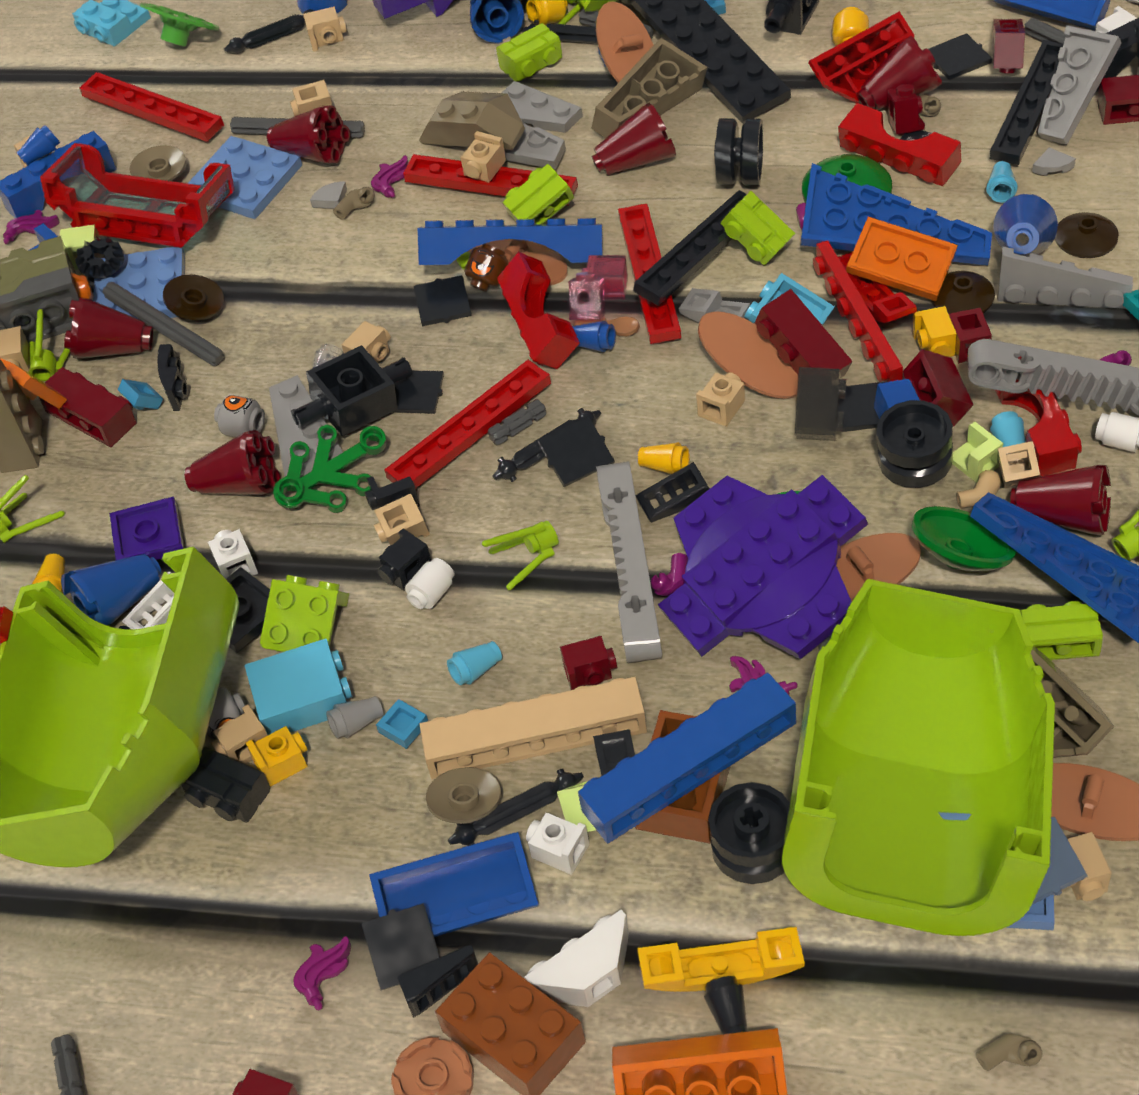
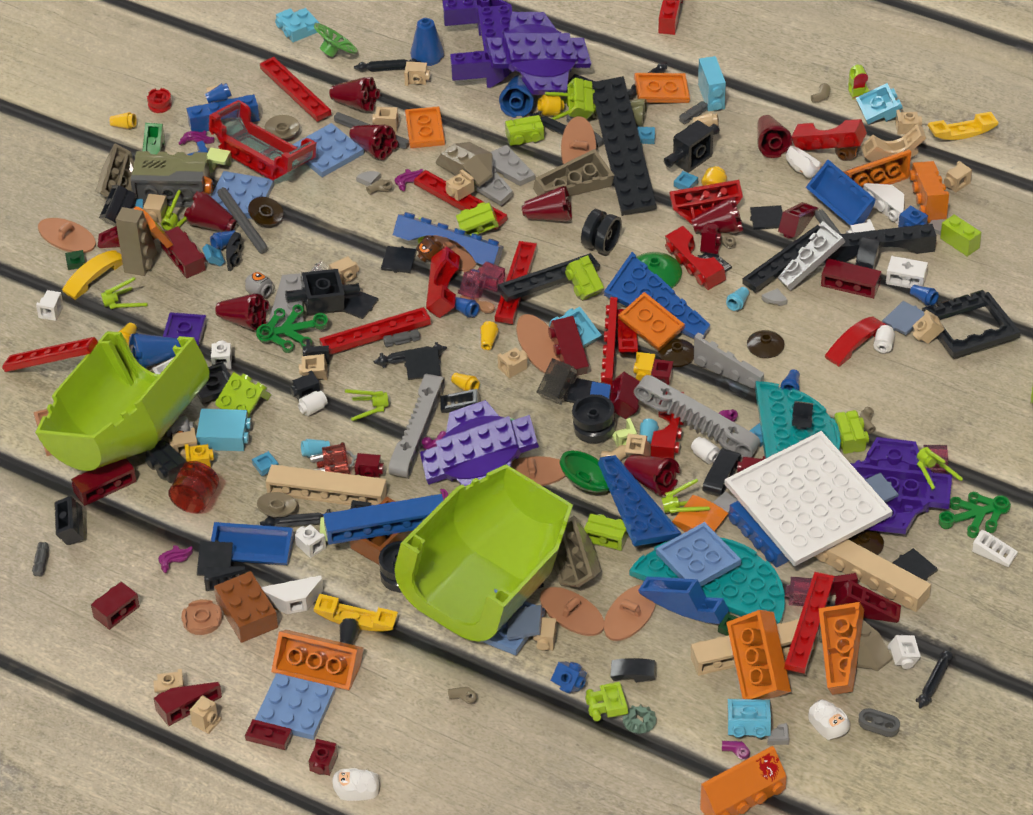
camera: 15 degrees right, 5 degrees down
black gear [75,236,124,279] -> none
light grey cone [326,696,383,738] -> none
light grey slope [679,288,750,323] -> none
blue cone [993,194,1058,257] -> none
none -> black brick [54,496,84,545]
none -> dark red brick [71,458,136,506]
none -> clear red wheel [168,461,219,514]
none -> blue cone [210,230,236,250]
none -> clear red piece [310,442,357,474]
none -> dark red cone [329,77,380,112]
none -> orange tile [405,106,445,149]
none -> yellow cone [480,321,499,350]
none -> dark azure plate [674,171,698,189]

